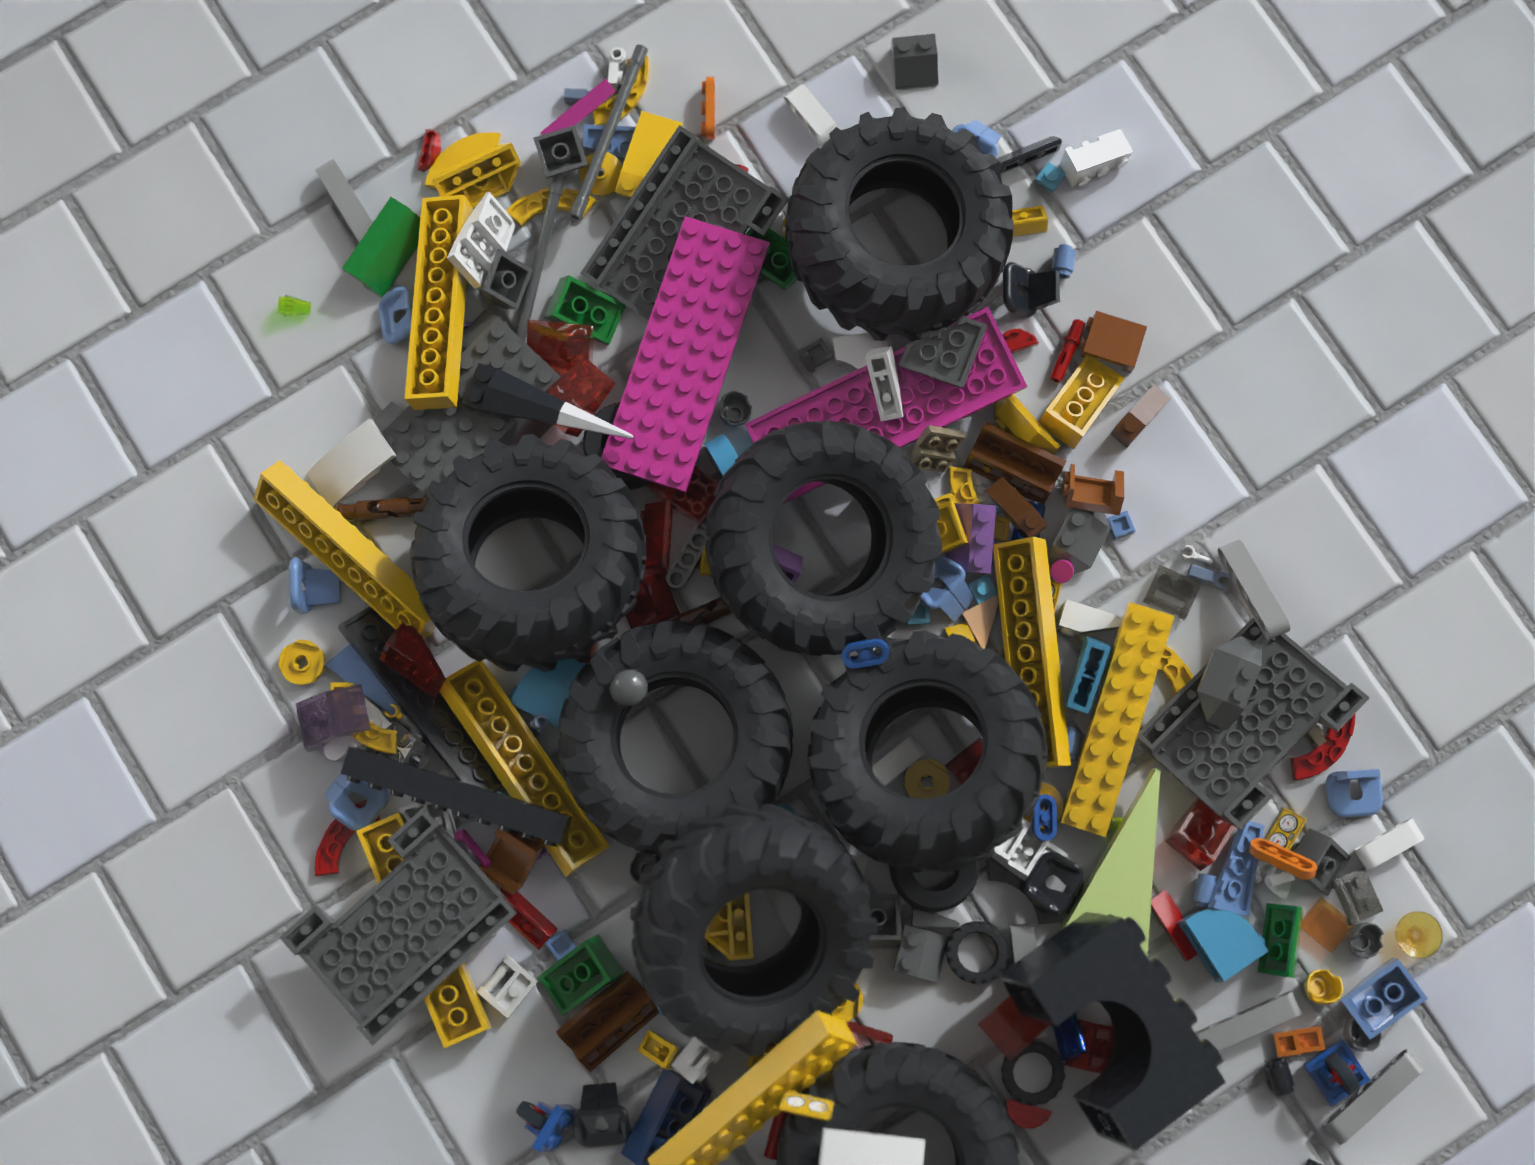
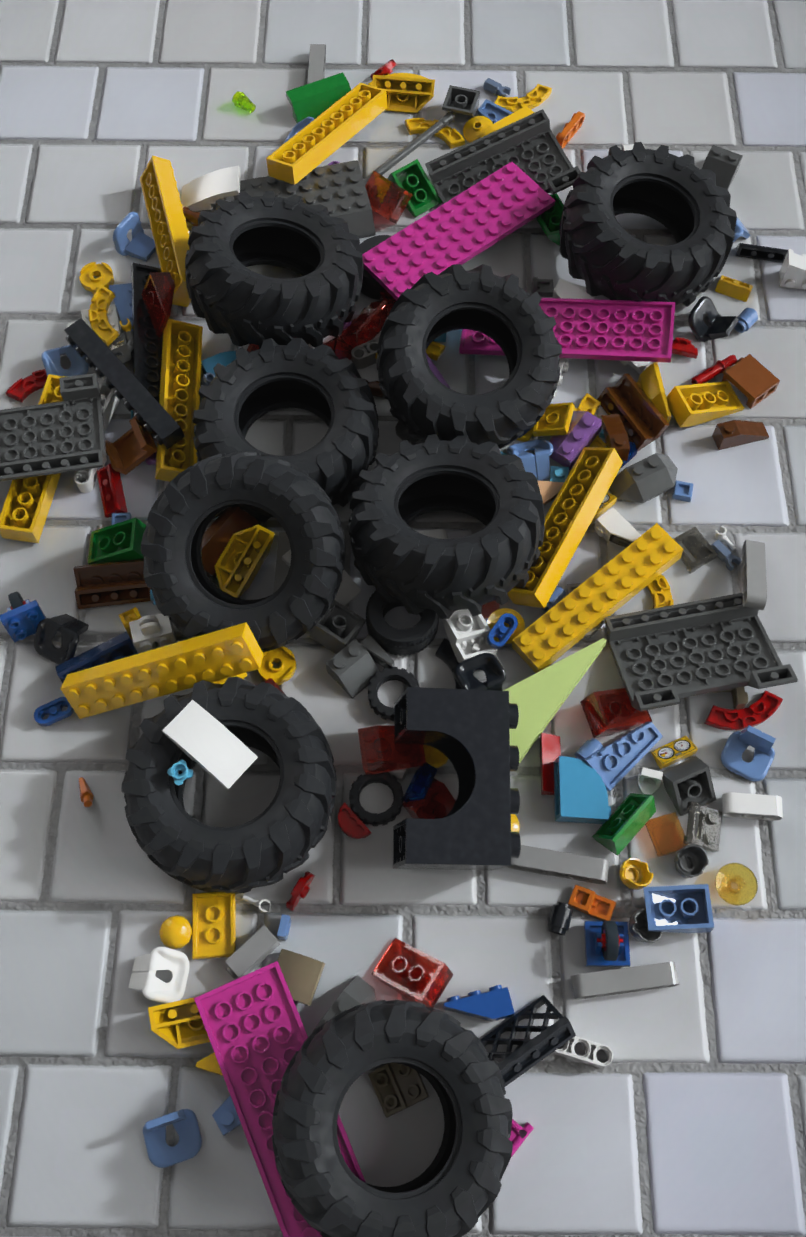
camera: 30 degrees right, 15 degrees down
clear purple slope [295,684,371,752] -> none
white slope [447,192,516,289] -> none
dark pink hose [455,829,491,868] -> none
black plate [462,363,634,439] -> none
white plate [477,955,539,1018] -> none
dark grey slope [482,249,533,310] -> none
dark pink sticker [541,79,615,135] -> none
clear red slope [545,357,616,437] -> none
dark grey piece [569,44,648,221] -> none
white plate [608,47,627,92] -> none
dark grey hair [609,670,648,707] -> none
slope [779,1091,834,1121] -> none
blue plate [841,639,889,668] -> none
white slope [865,346,903,421] -> none
dark grey plate [899,317,987,389] -> none
dark tan slope [909,425,966,473] -> none
medium azure plate [1035,162,1066,194] -> none
dark pink tile [1050,559,1074,583] -> none
dark orange panel [1062,464,1124,516] -> none
dark azure brick [1066,635,1111,714] -> none
dark grey wedge [1197,636,1262,730] -> none
orange plate [1249,838,1317,880] -> none

